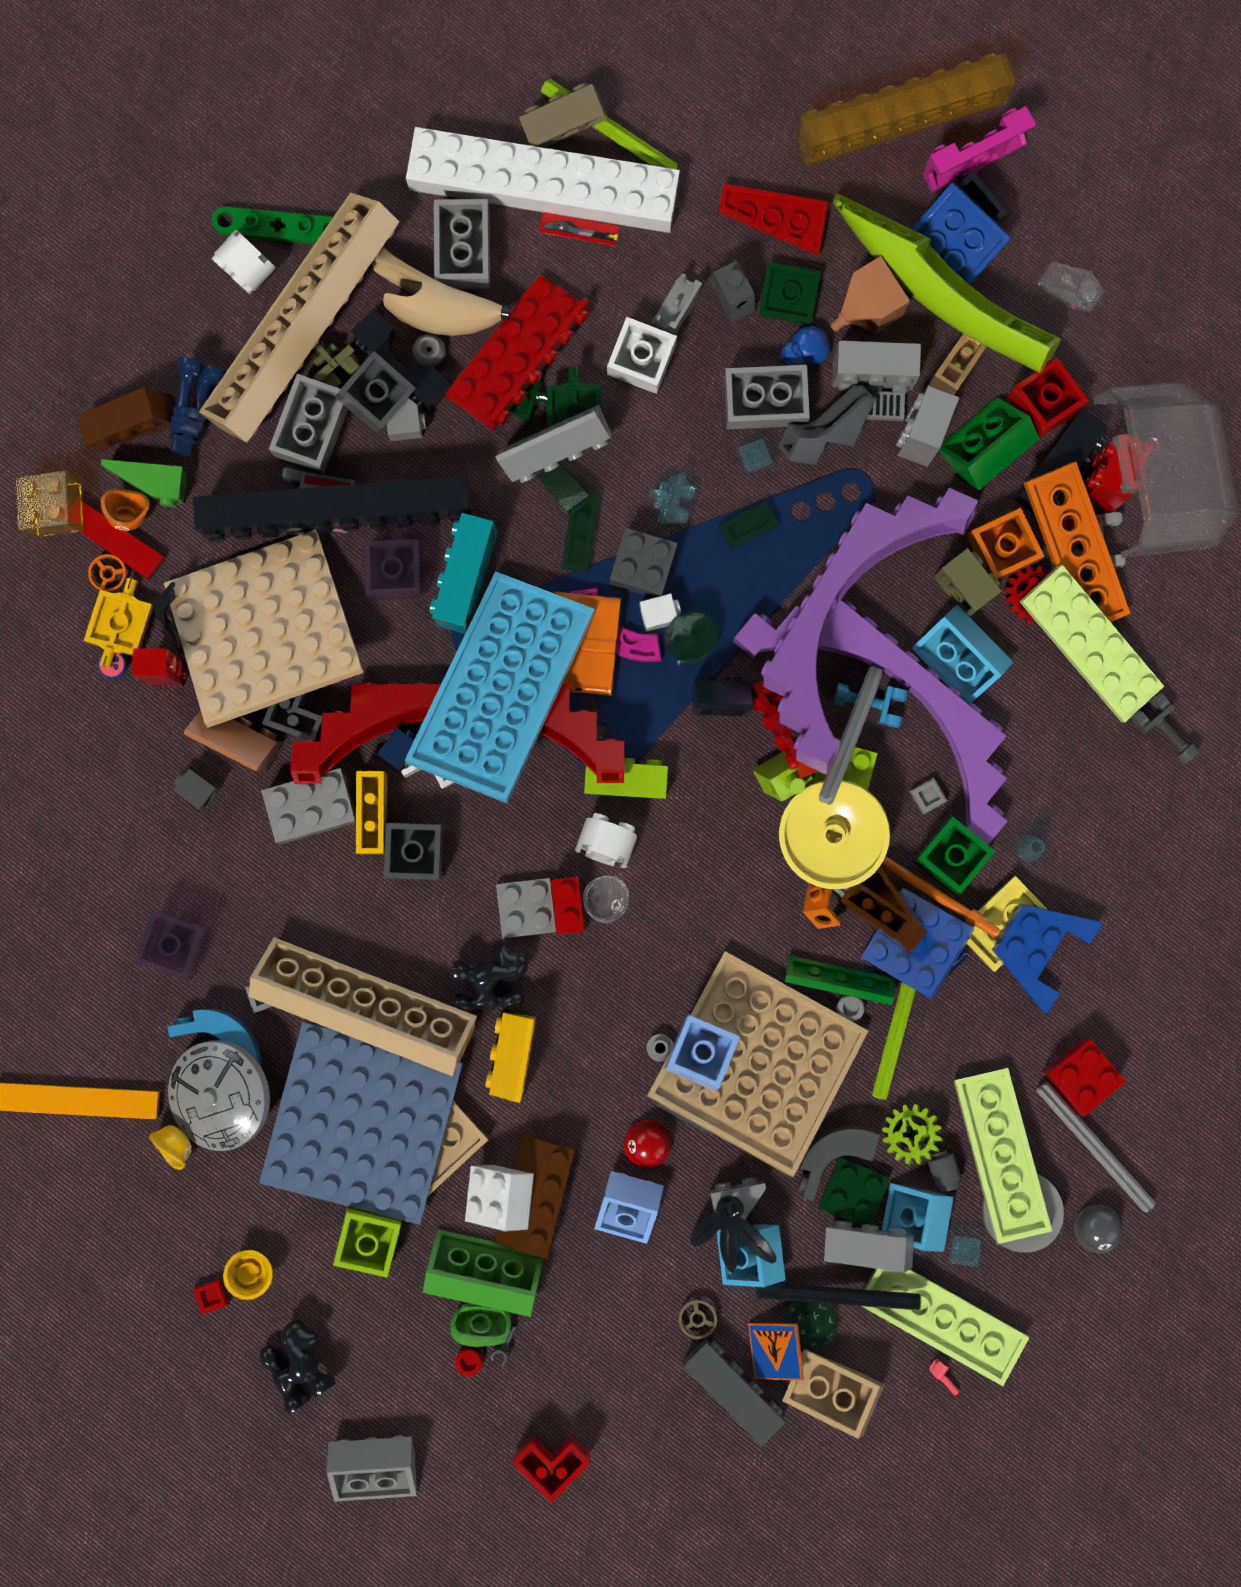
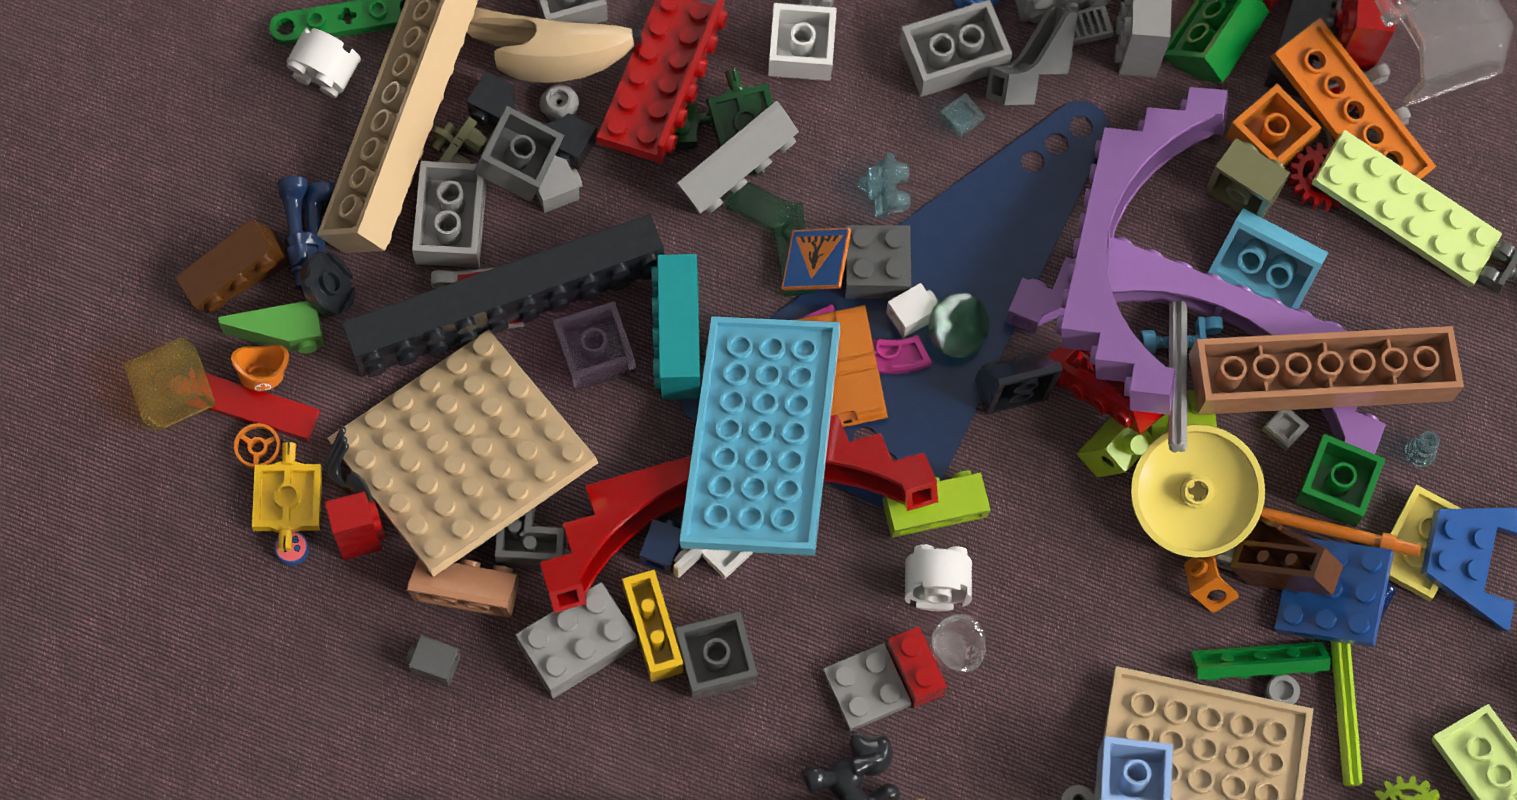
camera: 20 degrees left, 15 degrees down
clear green tile [719,501,779,550] -> none
none -> black tile [300,252,356,316]
none -> piece [782,228,851,290]
none -> nougat brick [1189,326,1464,415]

